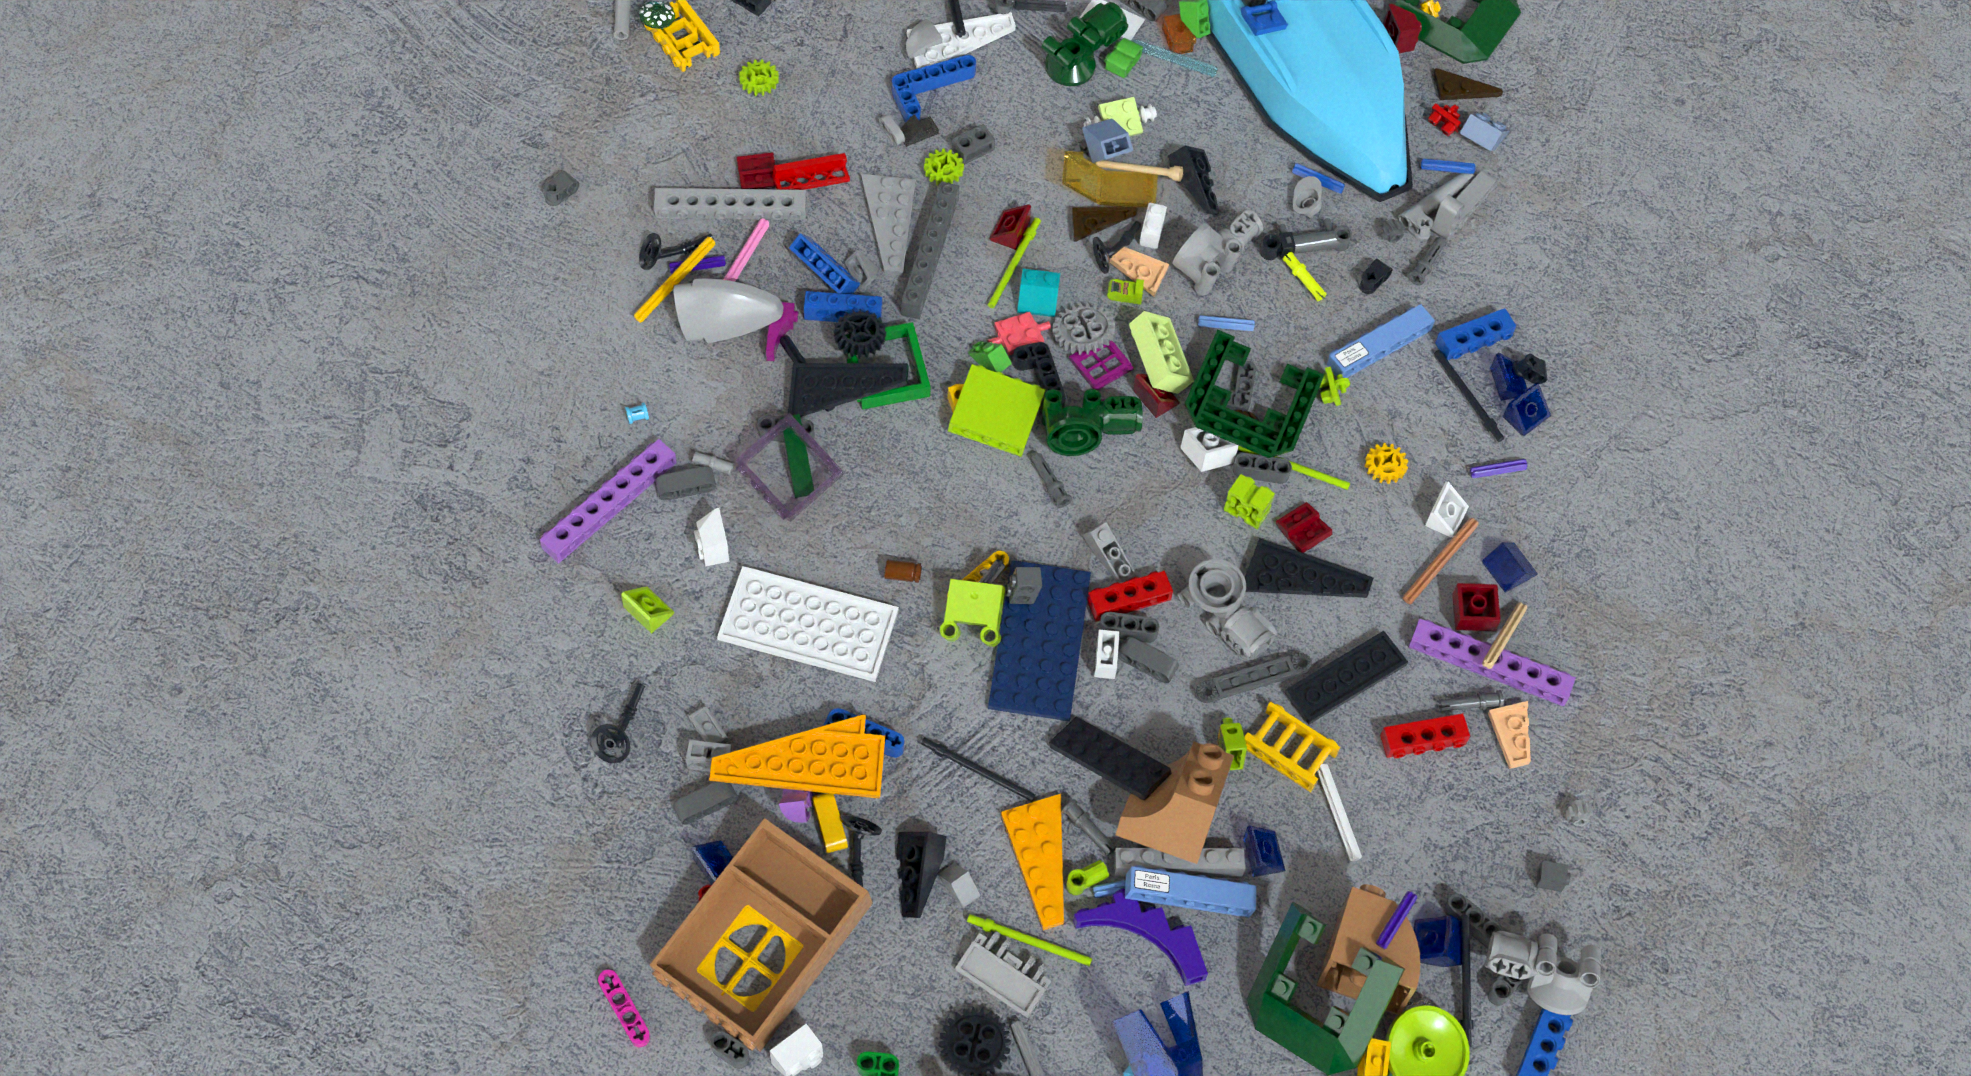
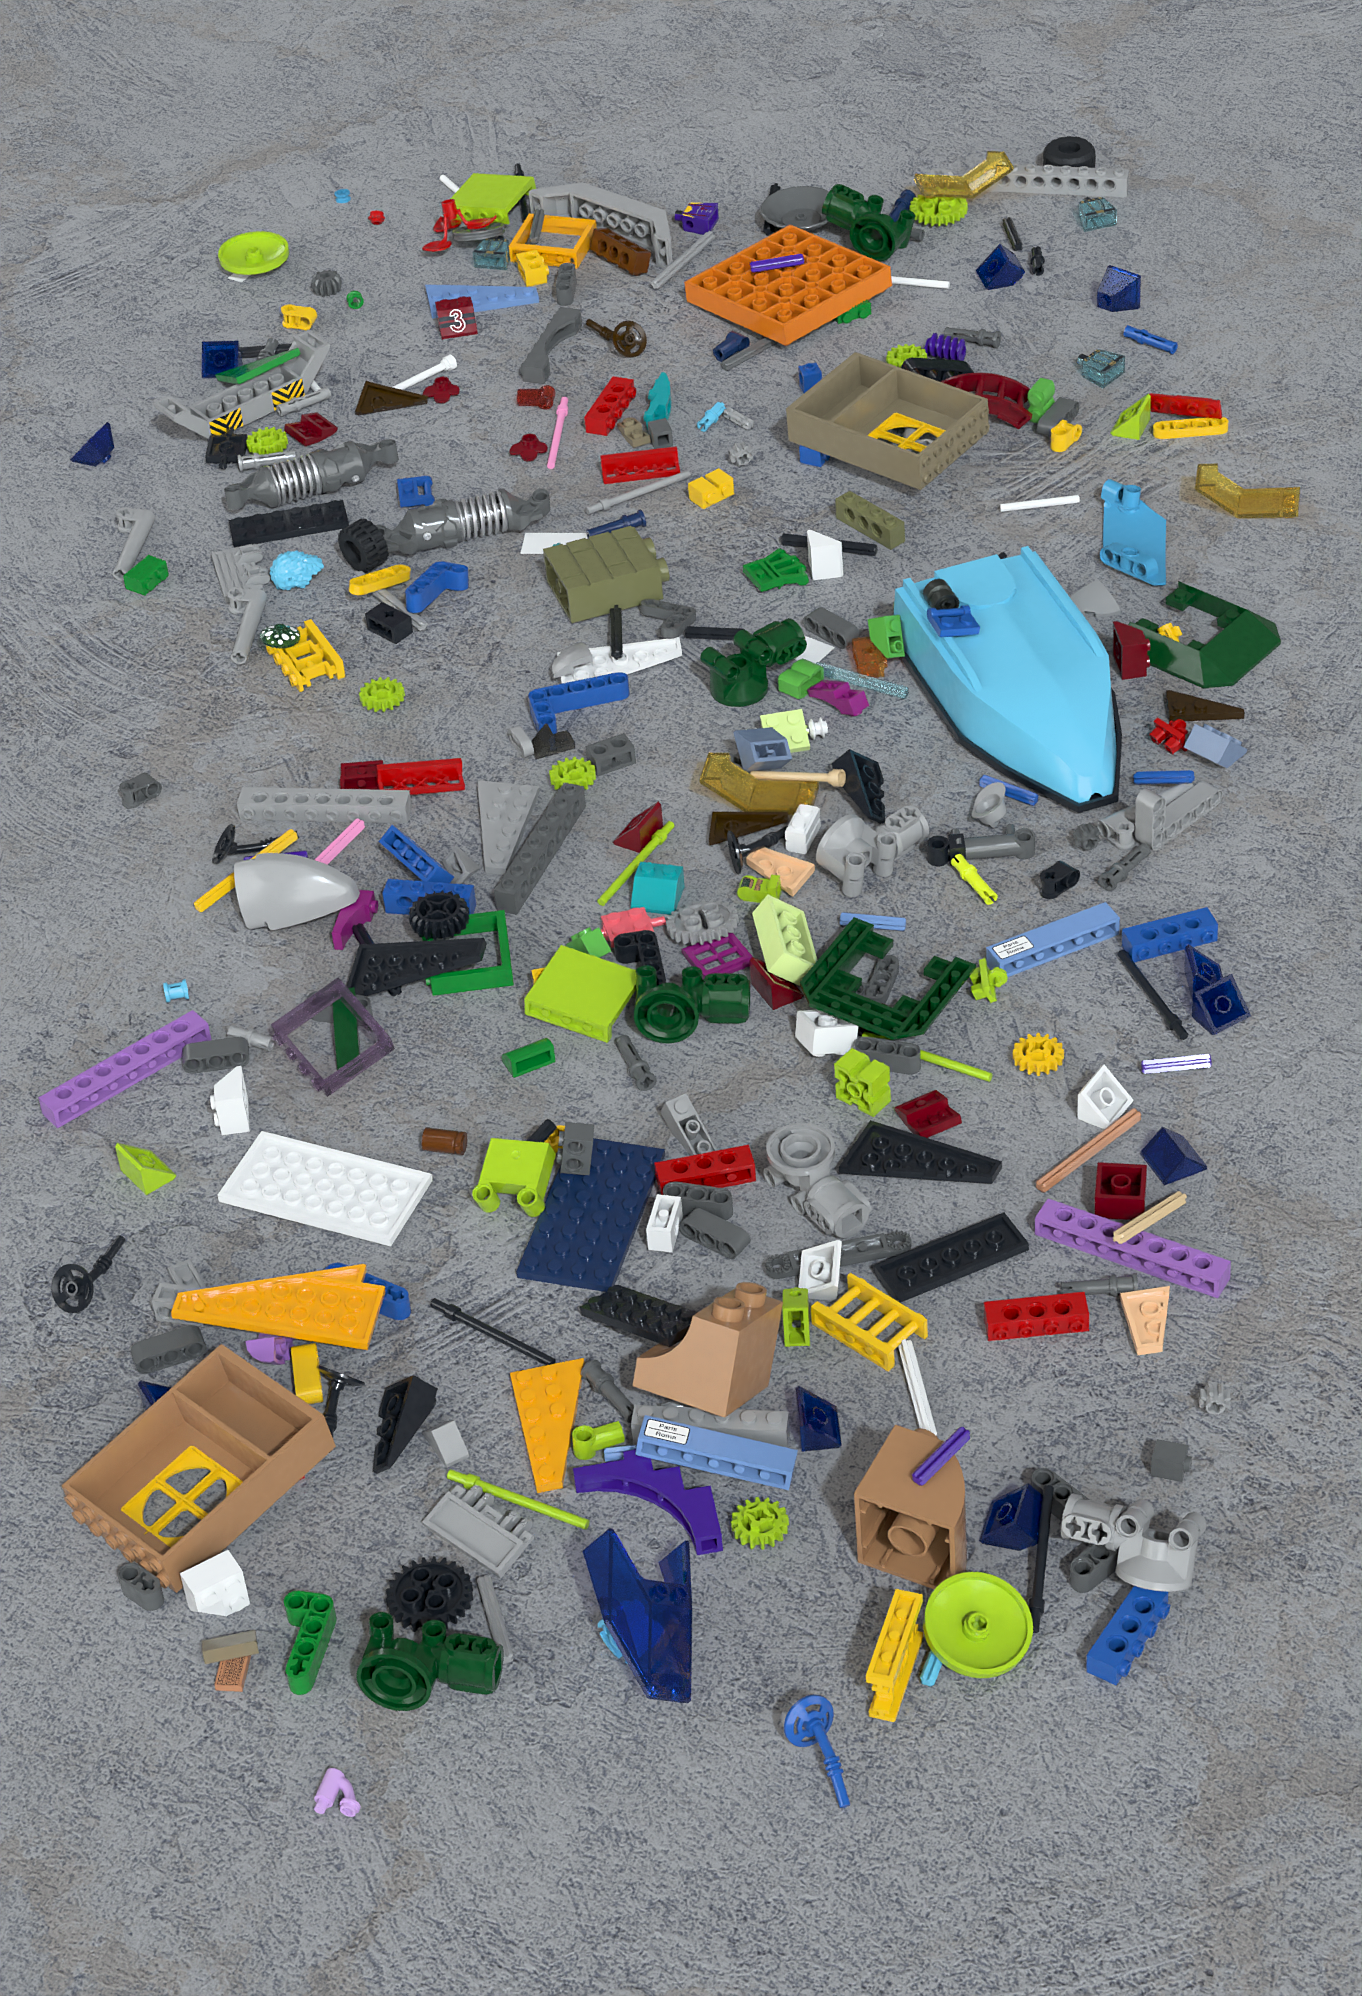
camera: 15 degrees right, 20 degrees down
dark pink beam [598,970,650,1047] -> none
dark green slope [1247,902,1405,1075] -> none
black piece [1512,354,1548,384] -> none
none -> green brick [502,1038,556,1078]
none -> lime gear [731,1497,789,1550]
none -> white slope [799,1240,842,1301]
none -> magenta slope [807,680,869,716]

